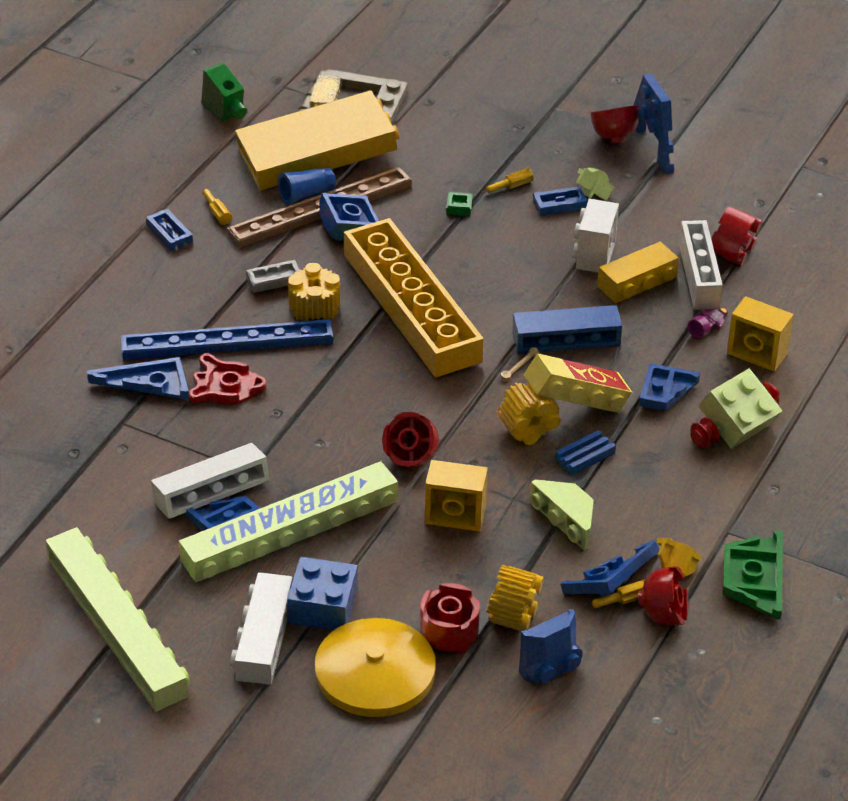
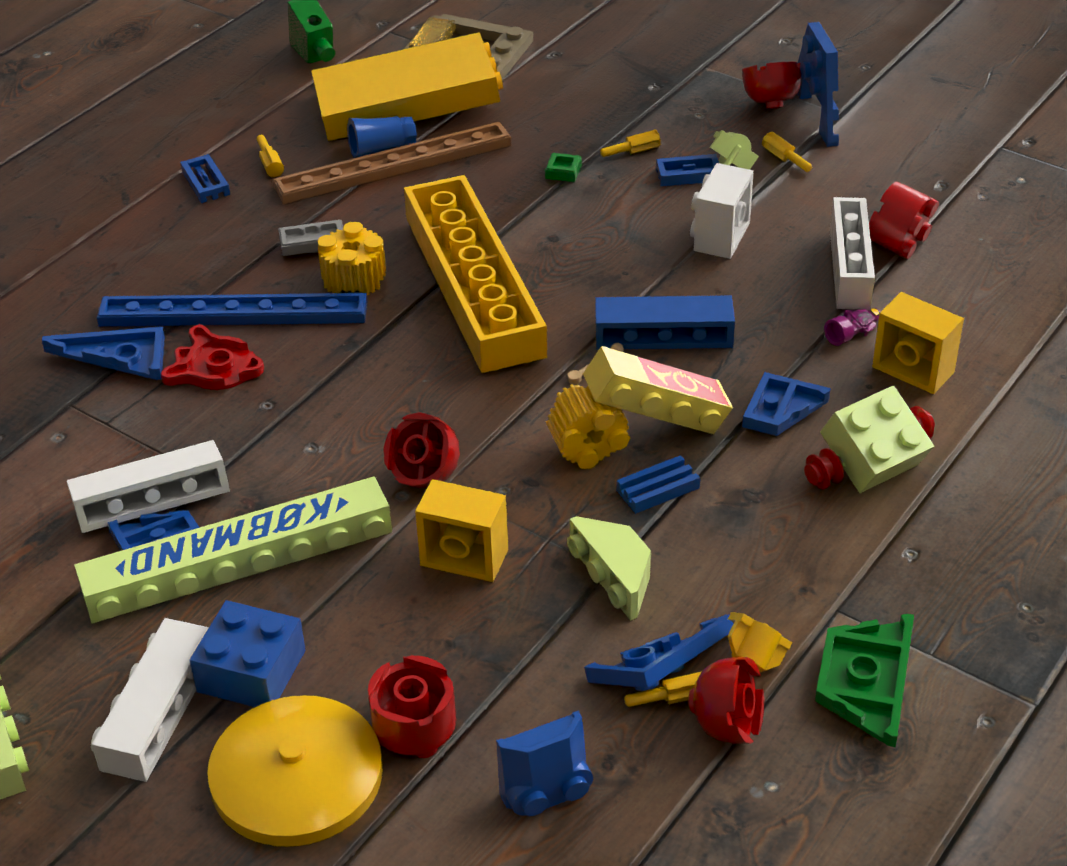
camera: 10 degrees right, 0 degrees up
blue slope [319,193,379,241] -> none
yellow brick [487,565,544,631] -> none
yellow brick [597,241,679,304] -> none
none -> yellow axle [762,132,812,172]

